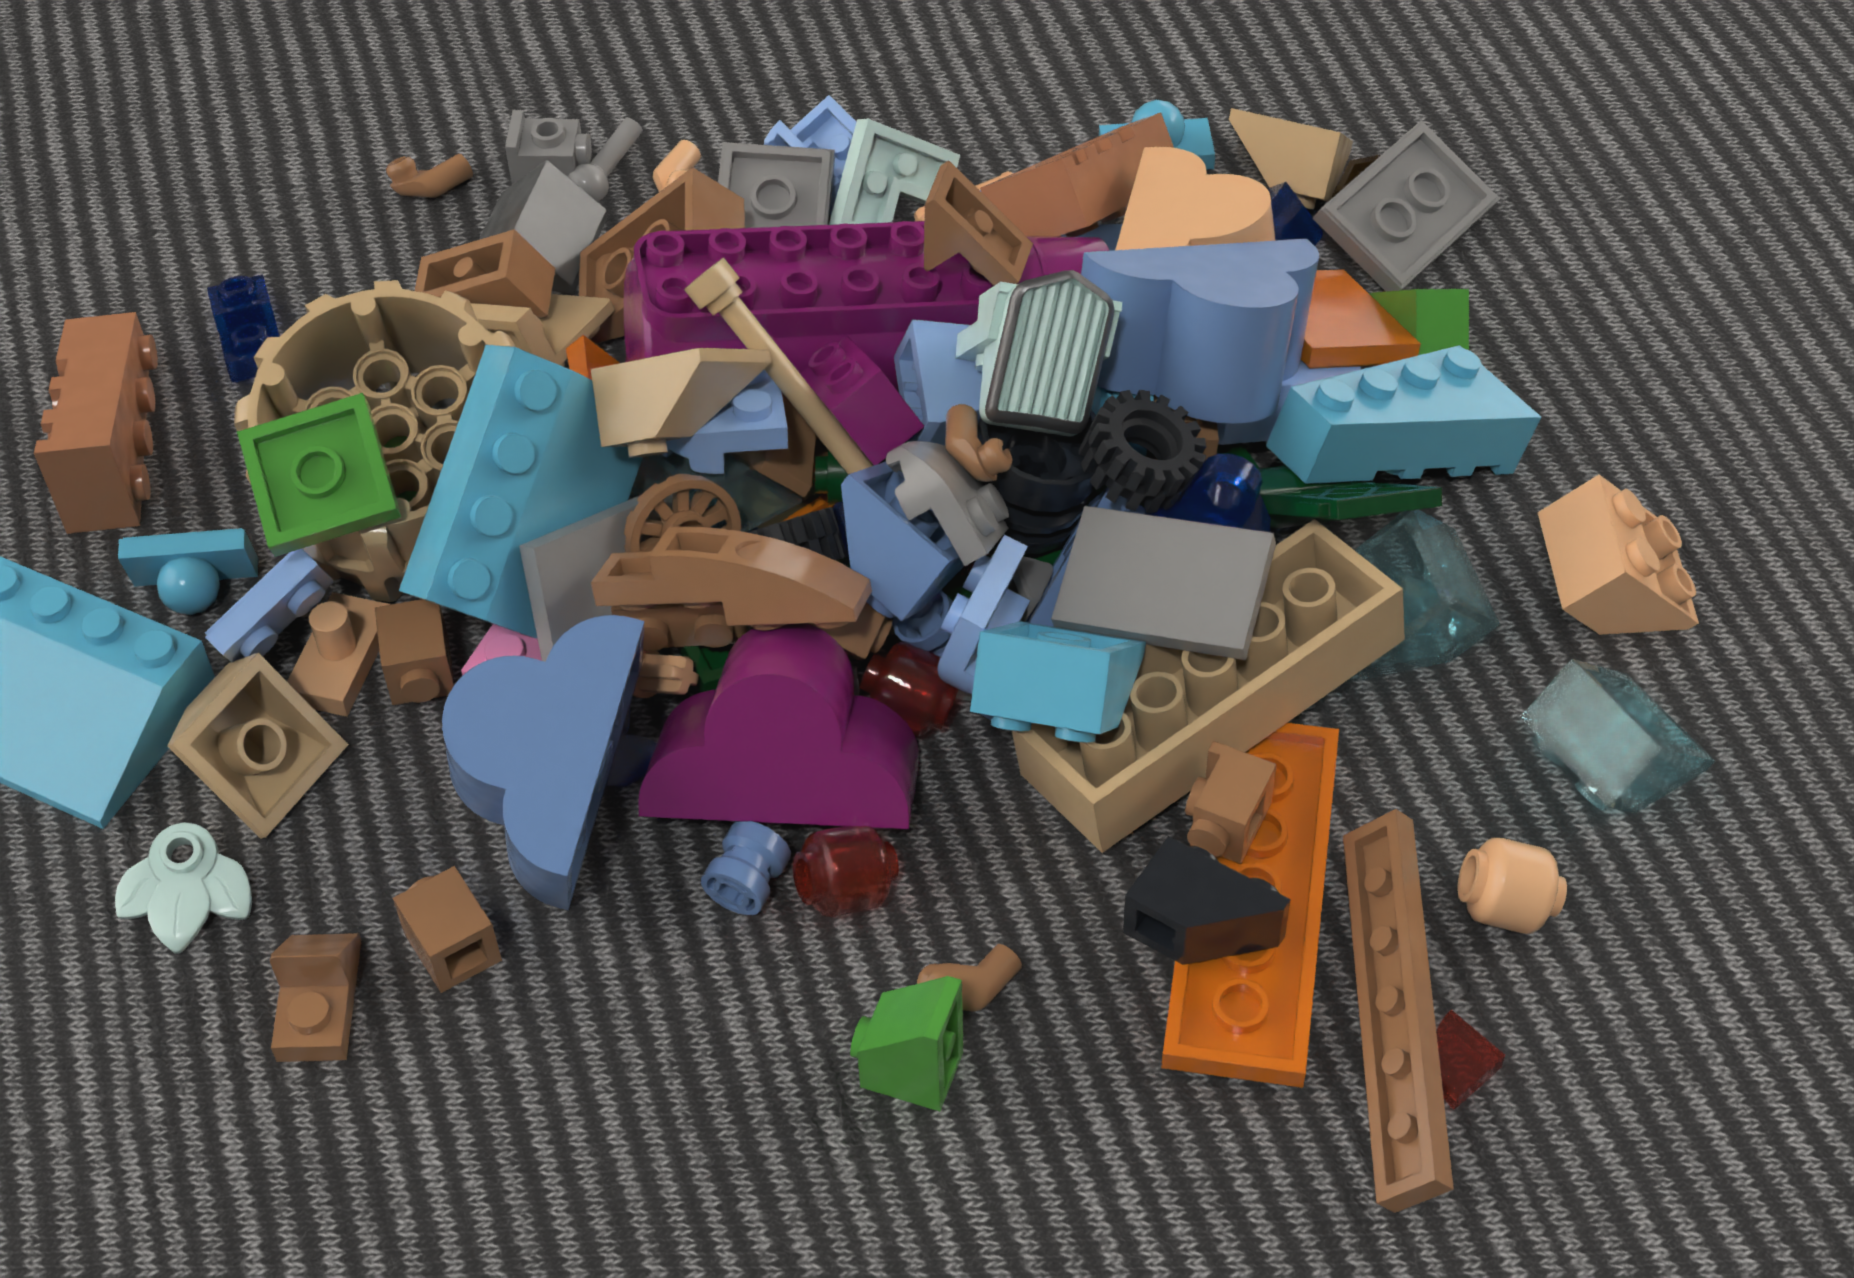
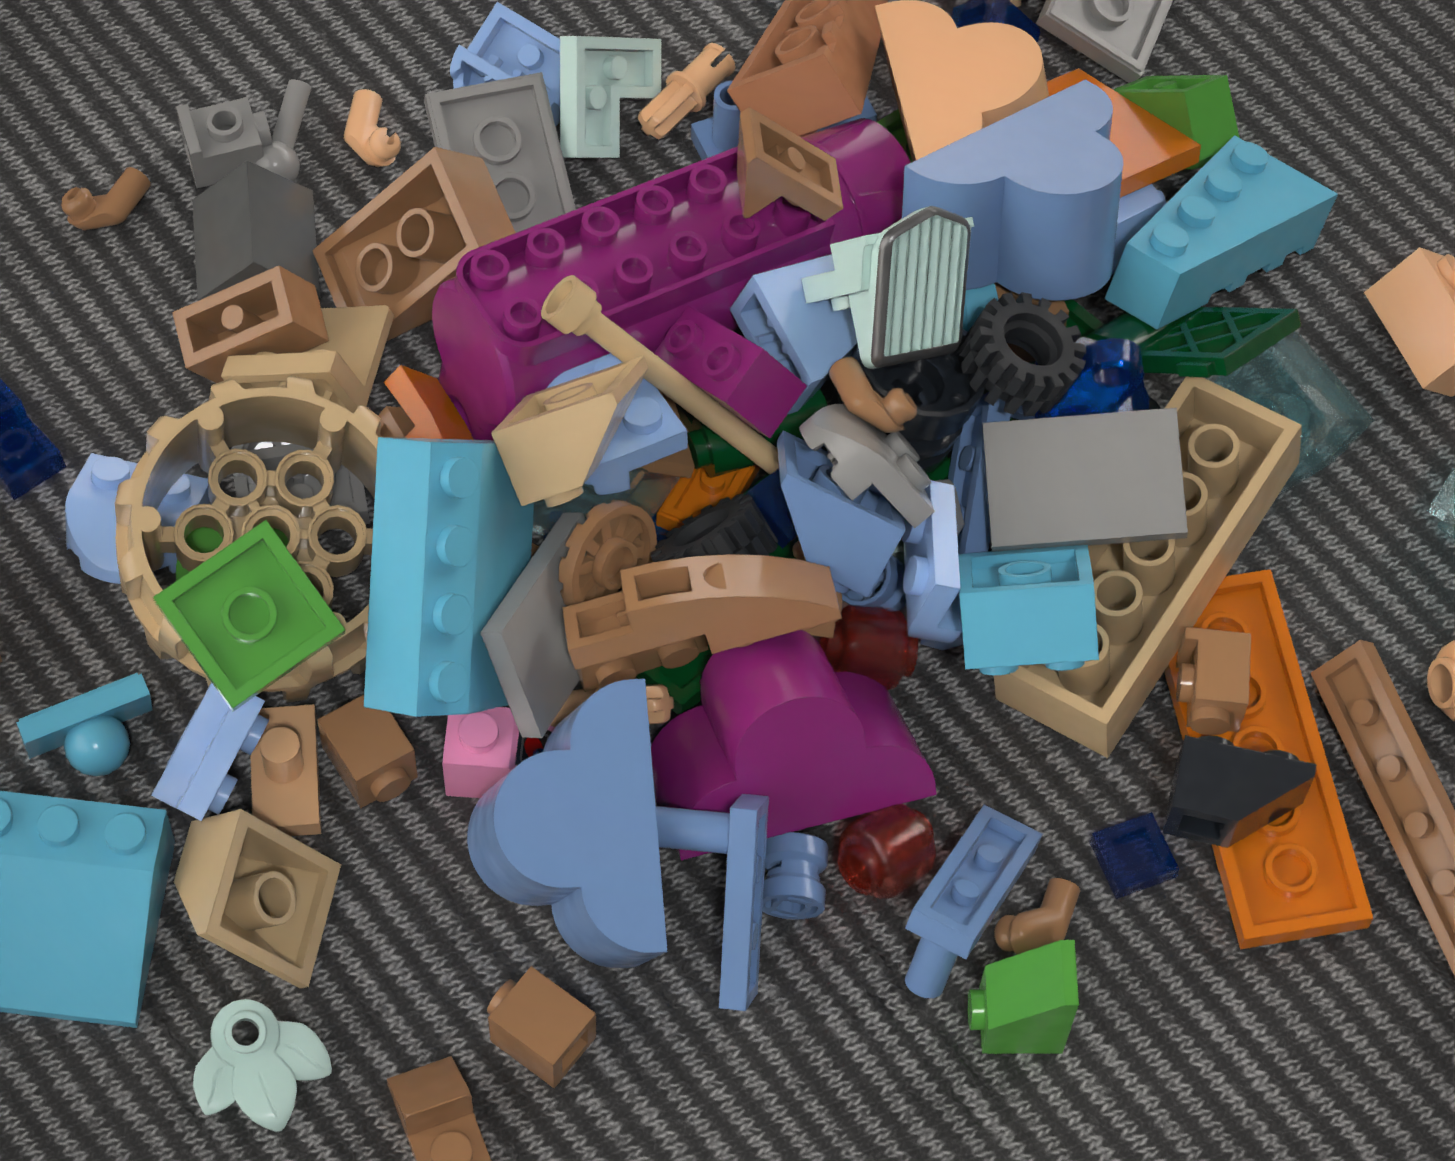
camera: 25 degrees left, 10 degrees up
none -> medium blue piece [656,794,769,1011]
none -> medium blue piece [905,805,1043,998]
none -> clear blue tile [1089,812,1179,899]

